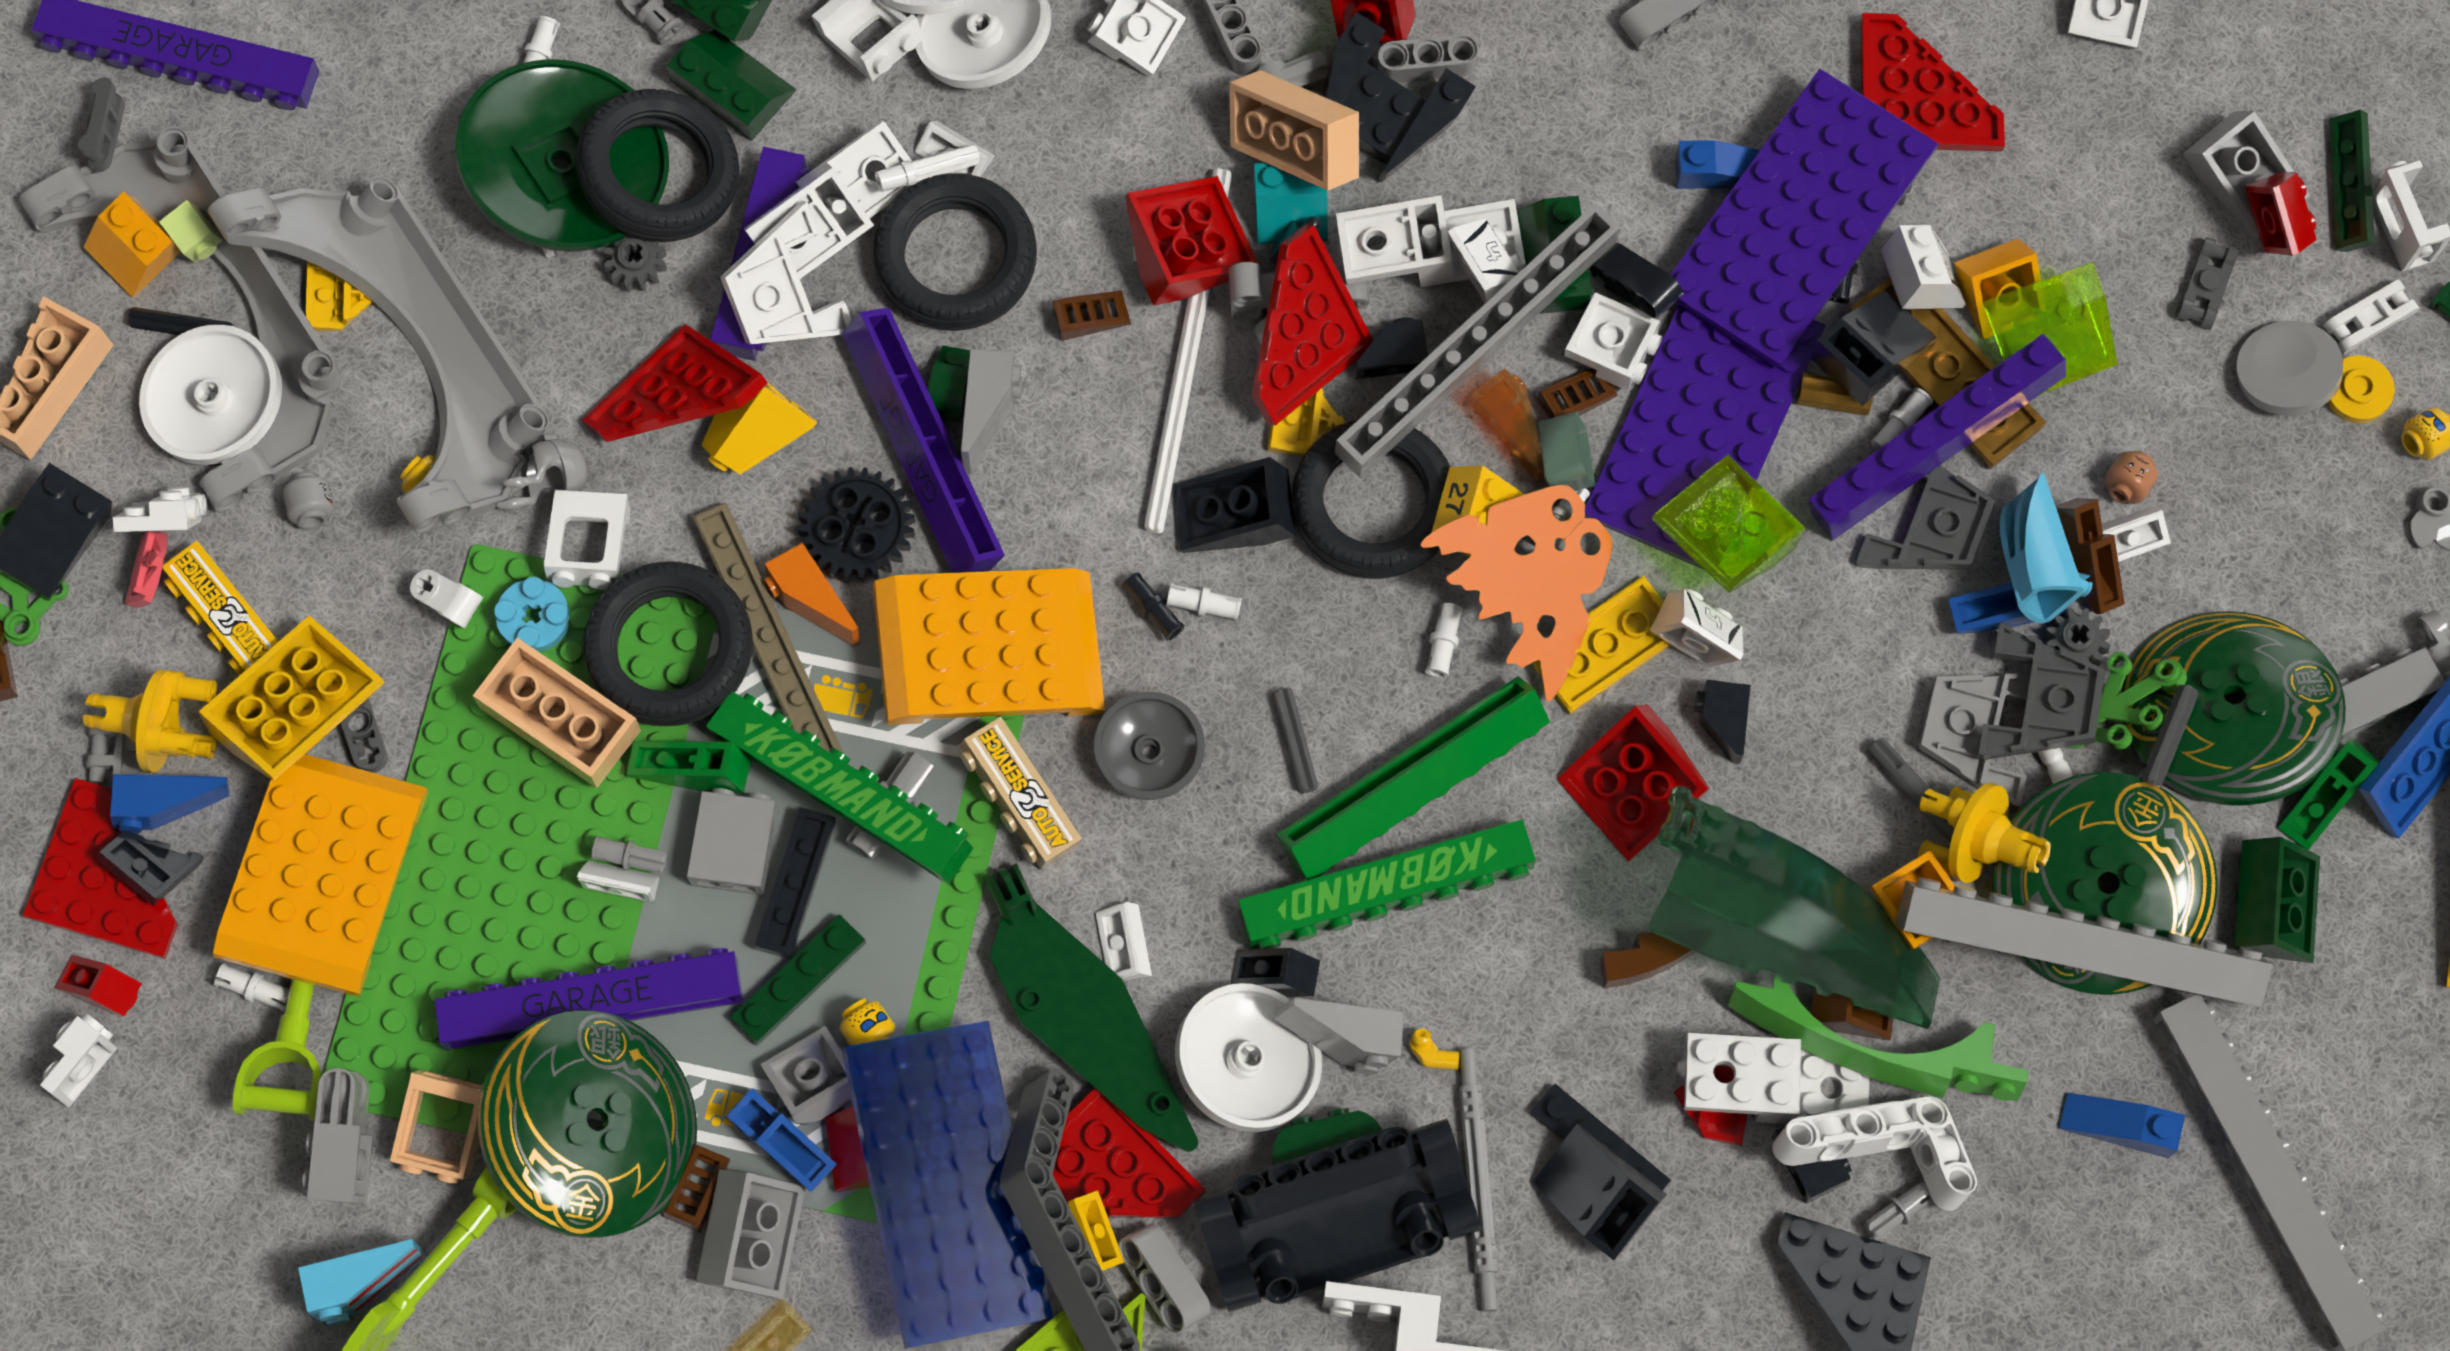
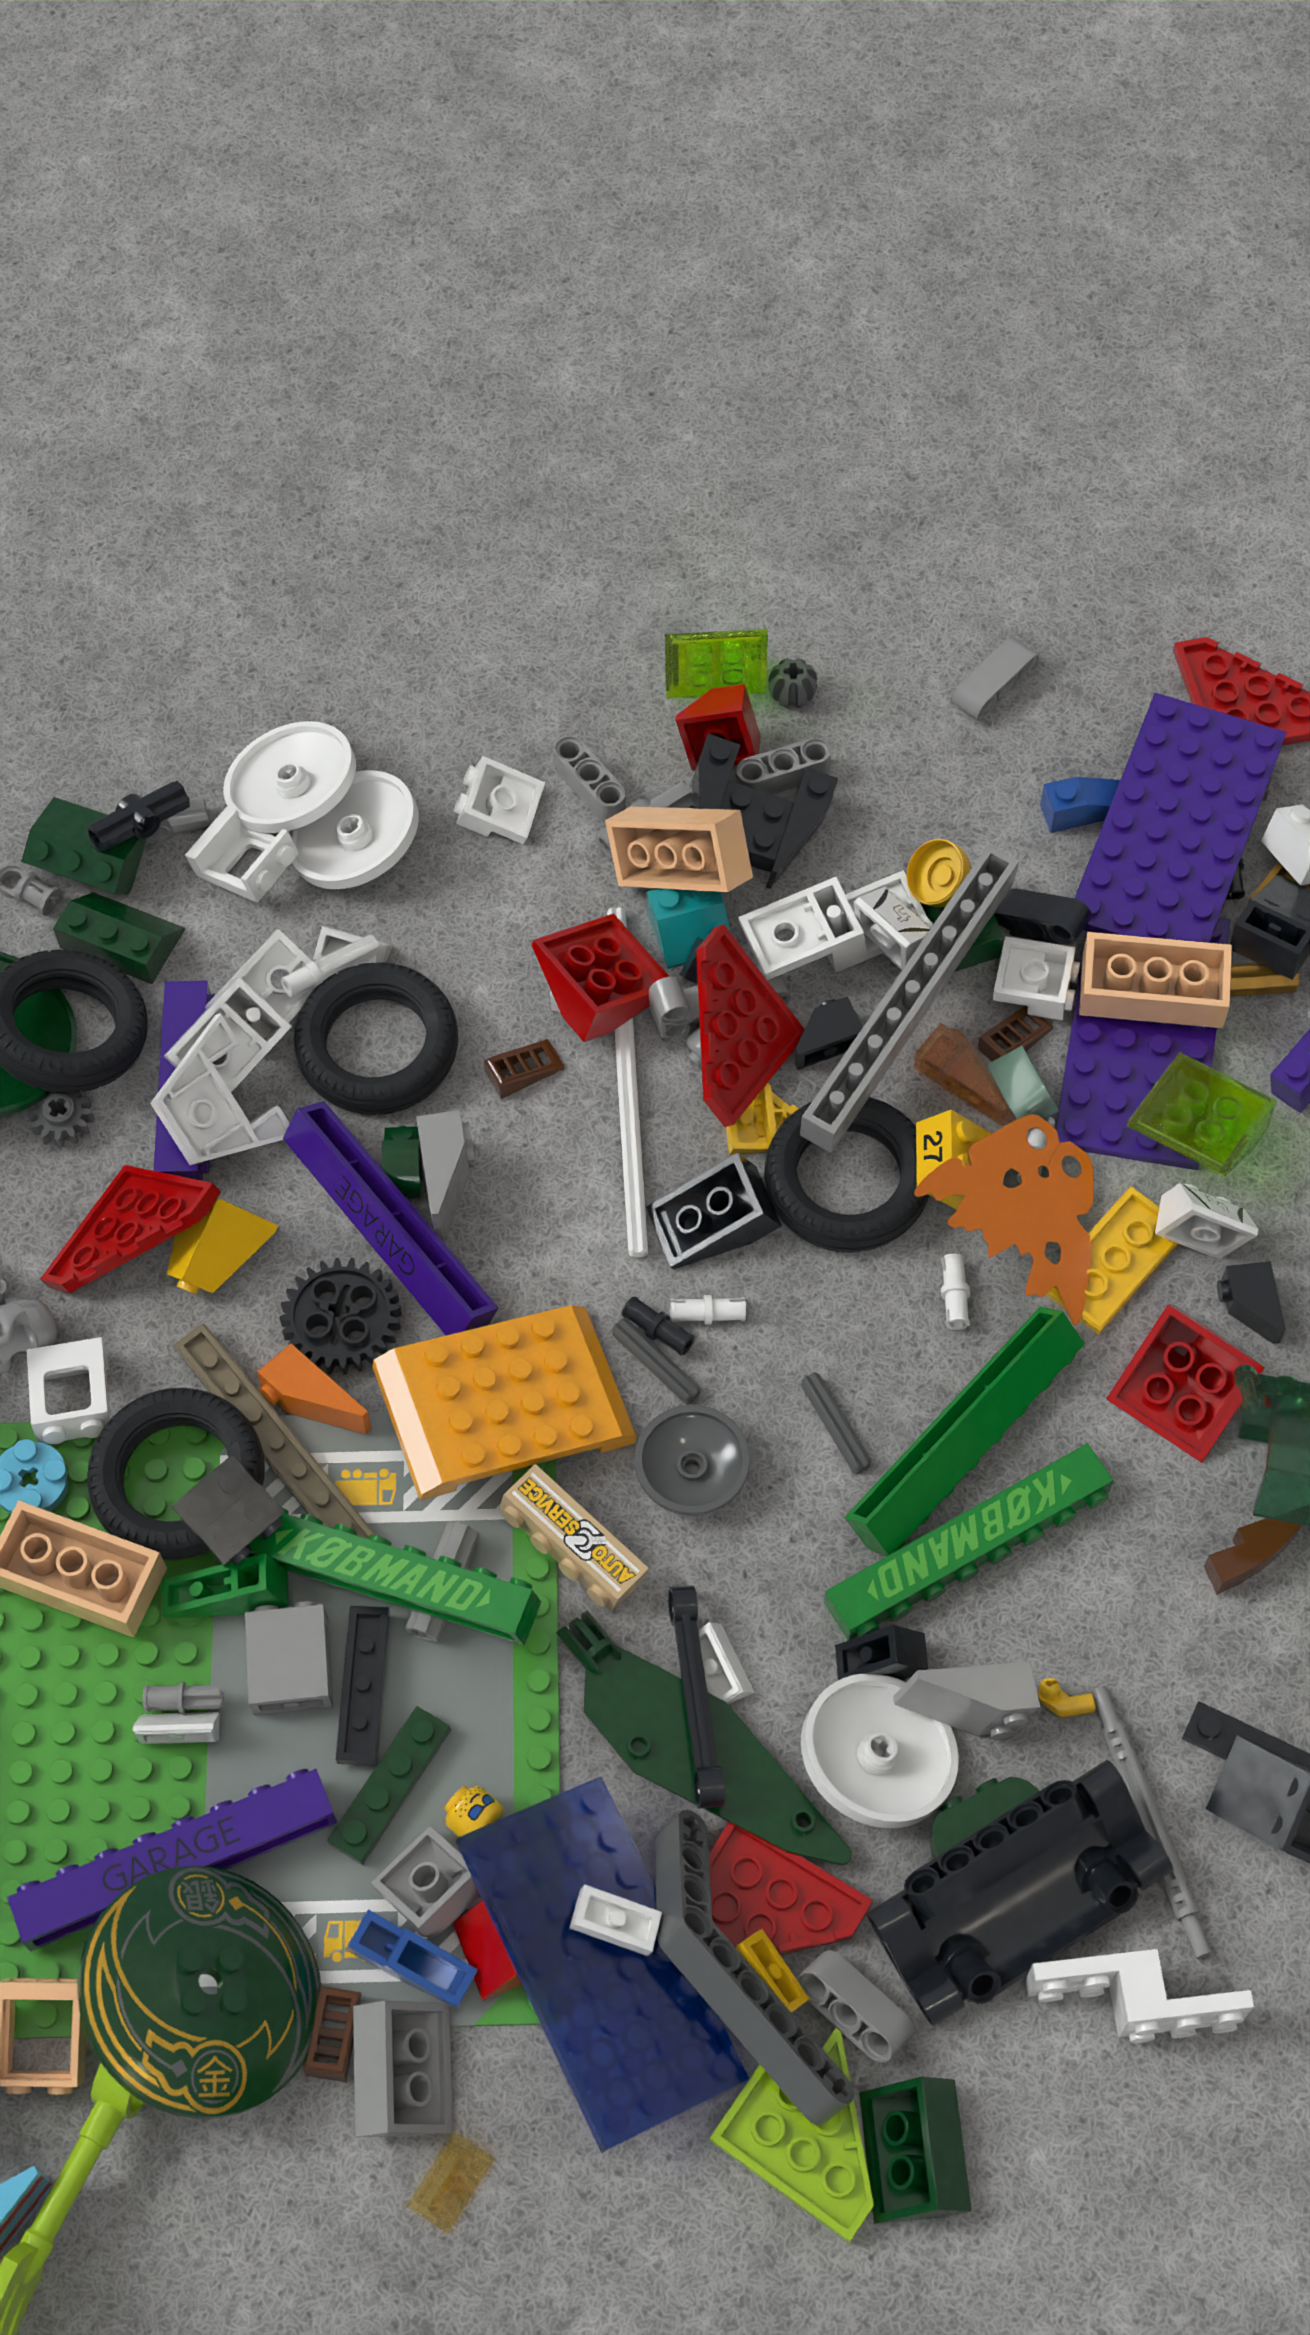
camera: 10 degrees left, 10 degrees down
none -> black plate [172,1454,284,1566]
none -> white plate [570,1885,662,1956]
none -> dark grey axle [612,1318,700,1404]
none -> black piece [668,1585,725,1809]
none -> yellow piece [906,839,971,908]
none -> light nougat brick [1079,932,1232,1028]

